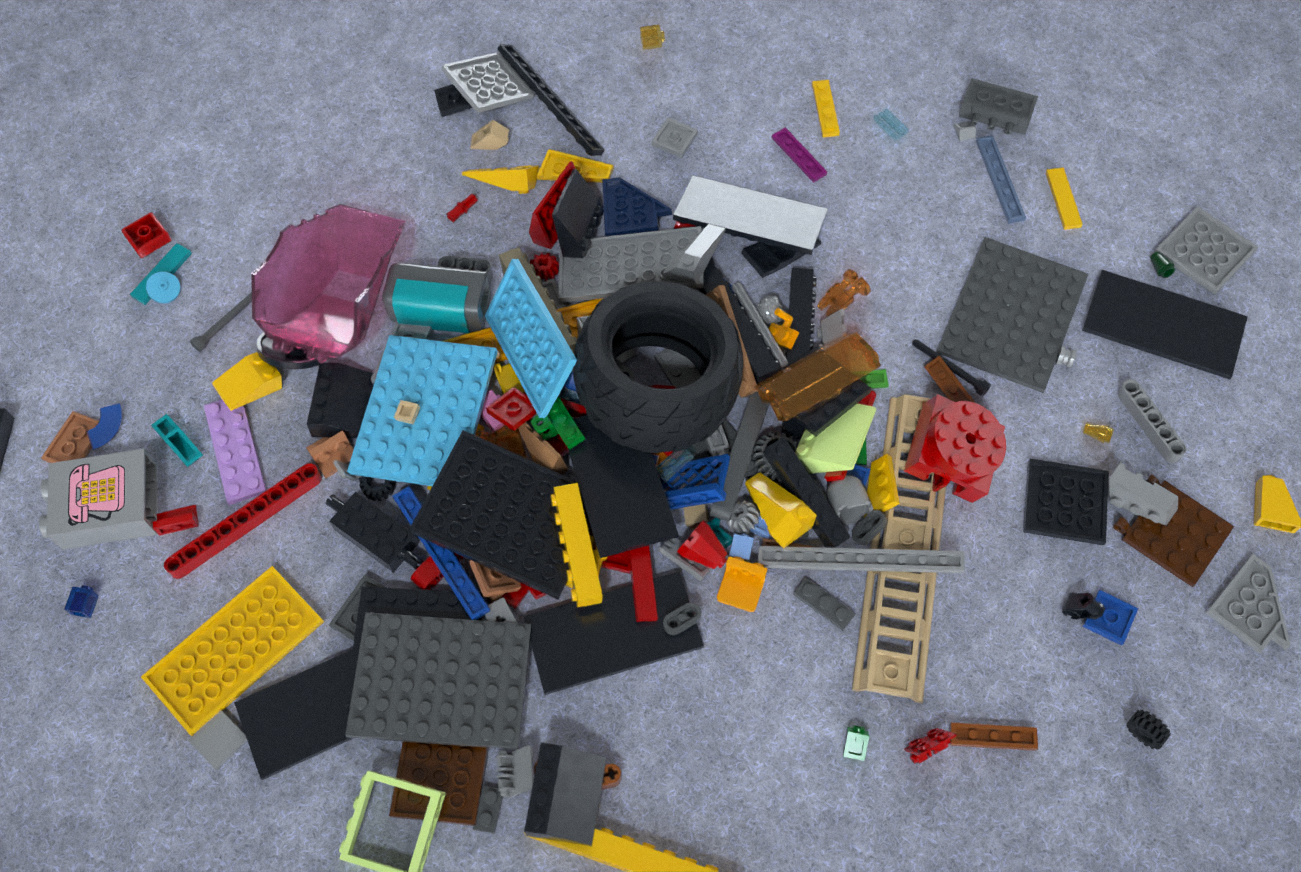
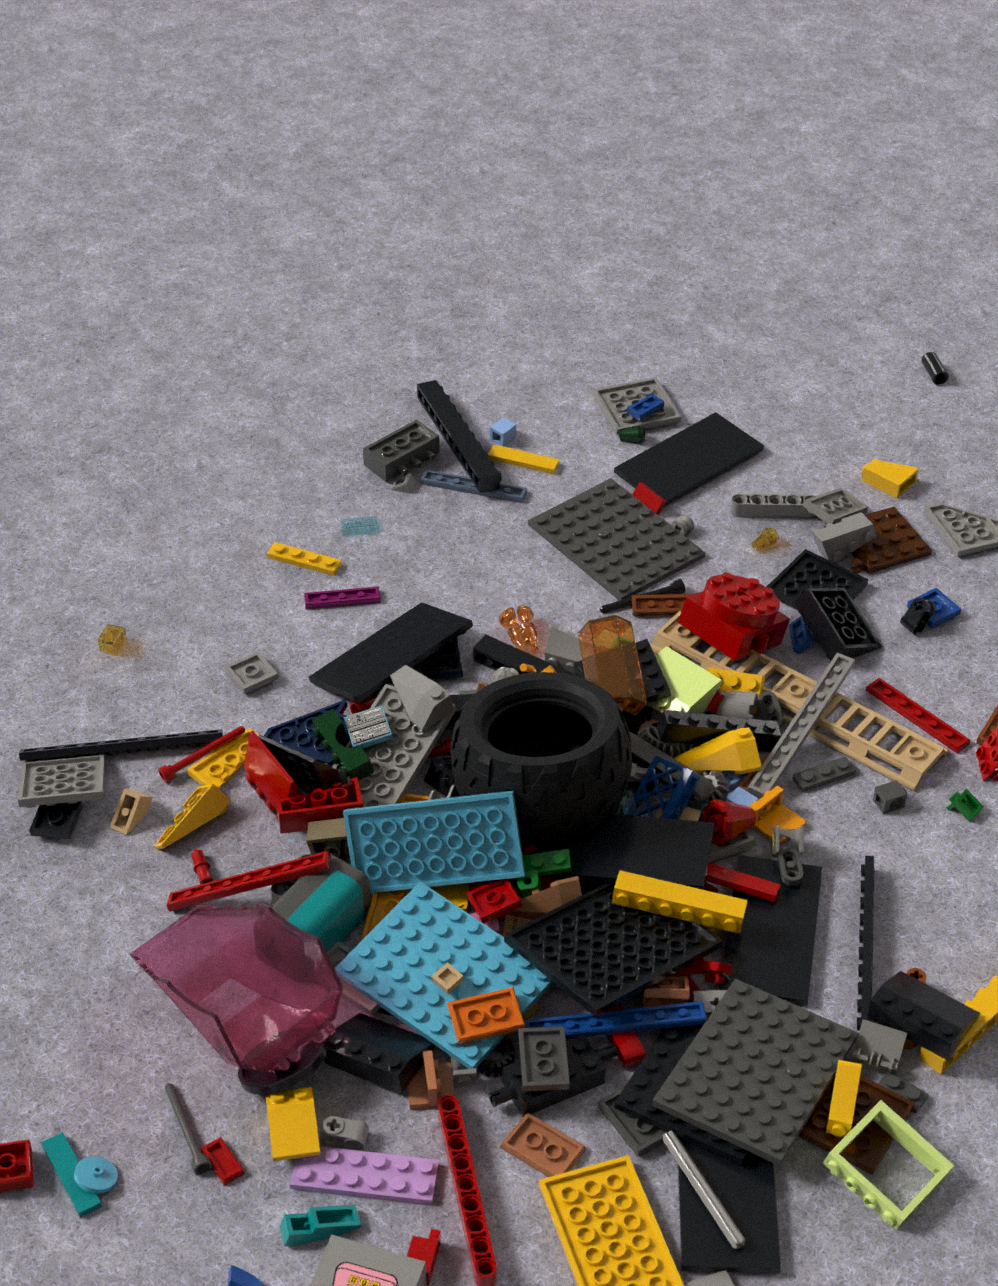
camera: 65 degrees left, 20 degrees down
none -> red piece [158,726,245,783]
none -> red tile [166,851,331,912]
none -> red tile [200,1137,245,1186]
none -> red wedge [277,777,363,834]
none -> dark green arch [312,709,374,781]
none -> light grey piece [323,1116,369,1151]
none -> tile [344,705,393,749]
none -> black brick [417,380,502,493]
none -> orange tile [447,987,525,1045]
none -> light blue brick [490,418,516,447]
none -> nougat tile [501,1112,586,1177]
none -> dark grey plate [518,1026,570,1091]
none -> blue plate [627,394,664,421]
none -> red tile [632,482,667,515]
none -> light grey axle [663,1131,745,1249]
none -> red tile [700,960,732,984]
none -> light grey piece [771,825,804,856]
none -> blue plate [789,615,813,654]
none -> black slope [794,588,882,661]
none -> light grey plate [803,488,868,524]
none -> yellow slope [826,1060,862,1137]
none -> black plate [857,856,875,1031]
none -> red tile [866,678,971,753]
none -> dark grey brick [873,780,907,814]

